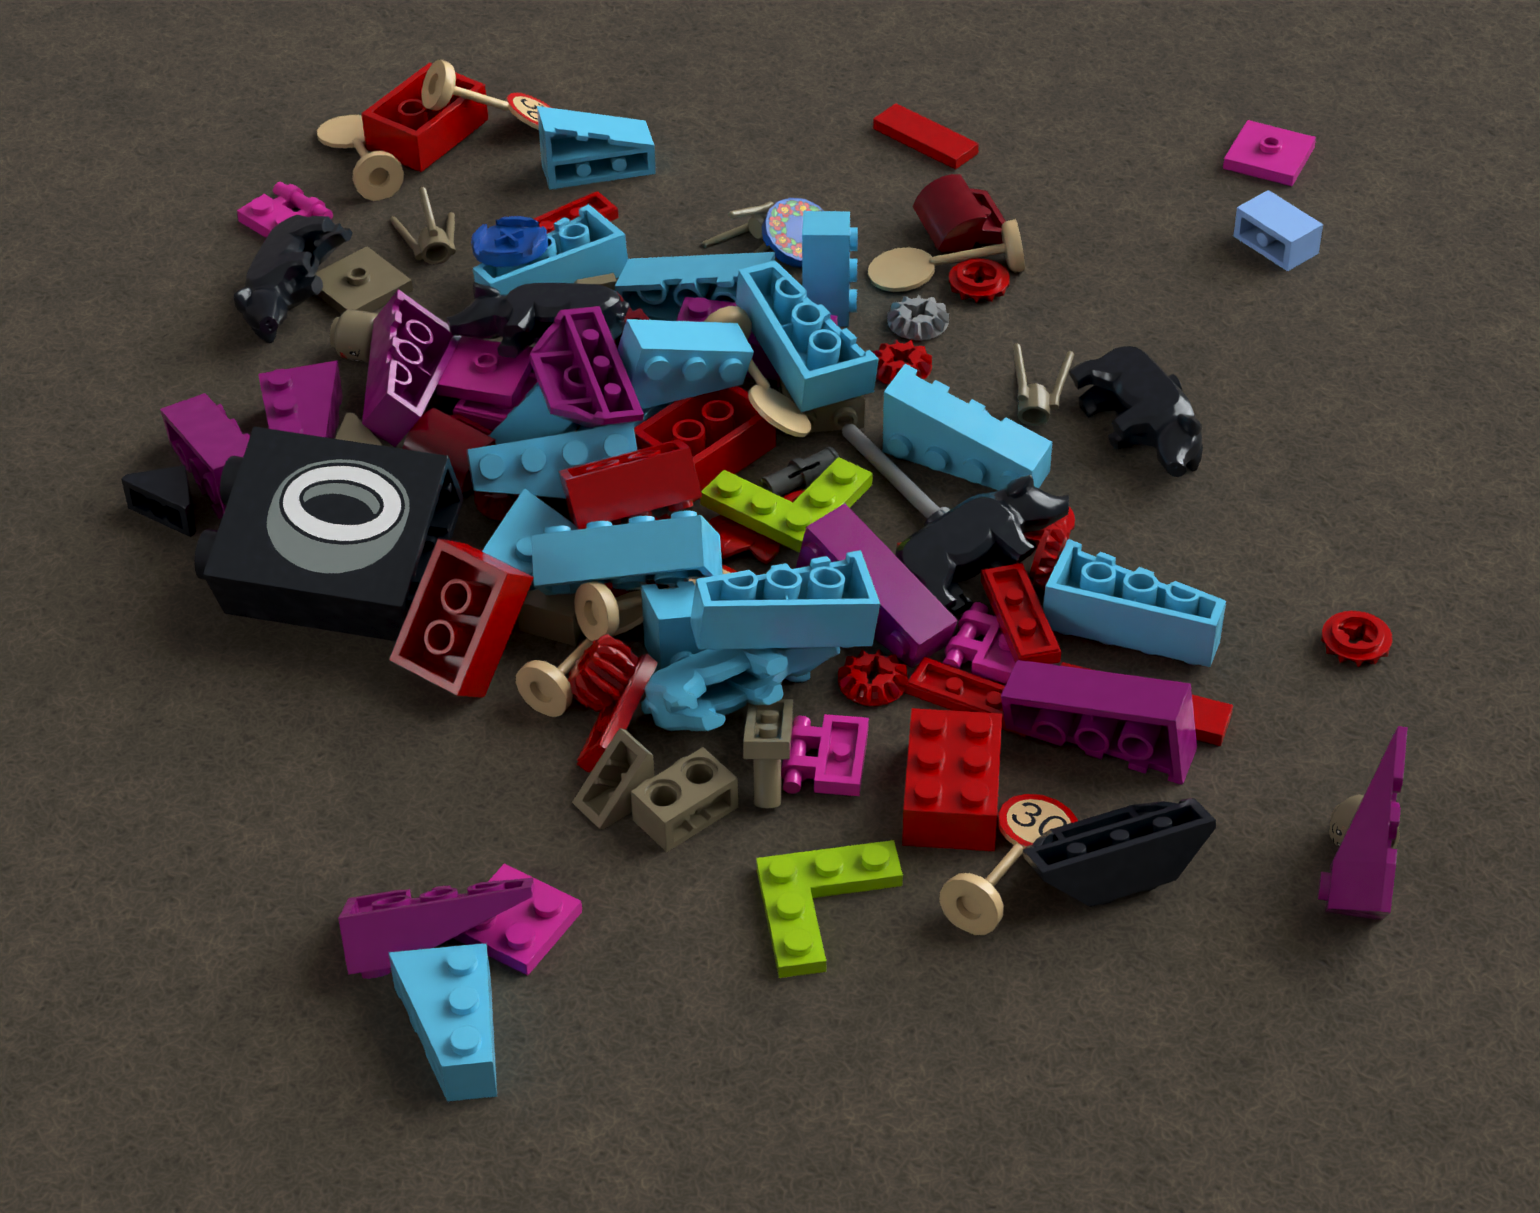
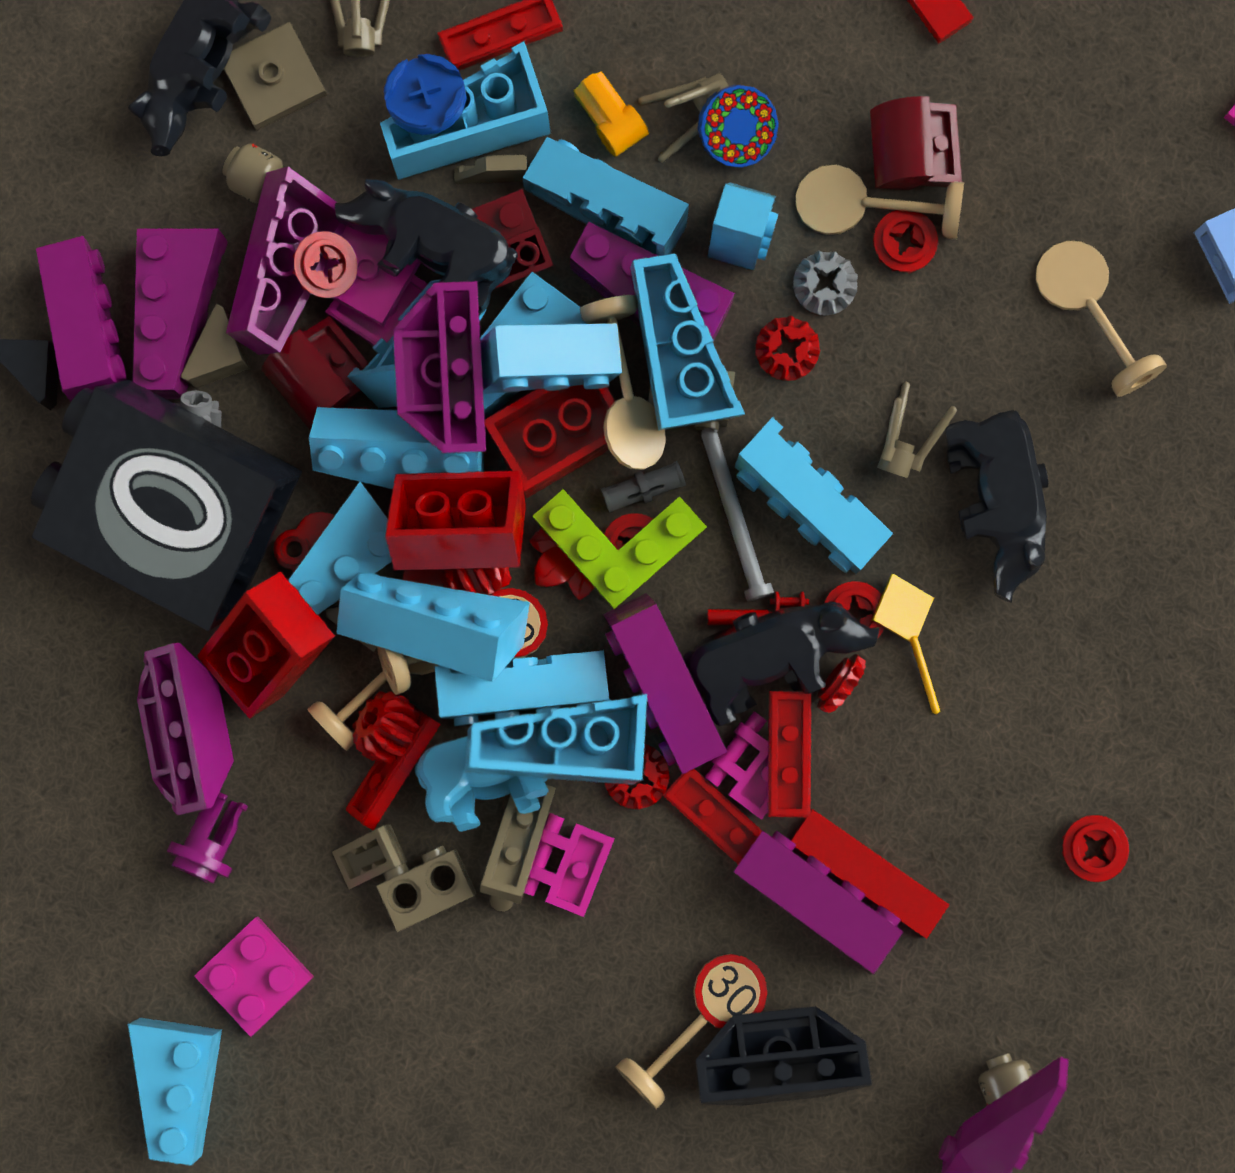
camera: 15 degrees right, 40 degrees up
magenta wedge [338,878,534,979] -> none
lime plate [756,840,903,978] -> none
red brick [902,708,1002,851] -> none
medium azure wedge [1043,539,1226,667] -> none
none -> magenta wedge [137,642,234,815]
none -> magenta piece [166,792,248,884]
none -> gear [292,231,358,298]
none -> light orange piece [574,71,649,157]
none -> yellow piece [872,574,940,714]
none -> tan piece [1036,241,1167,397]

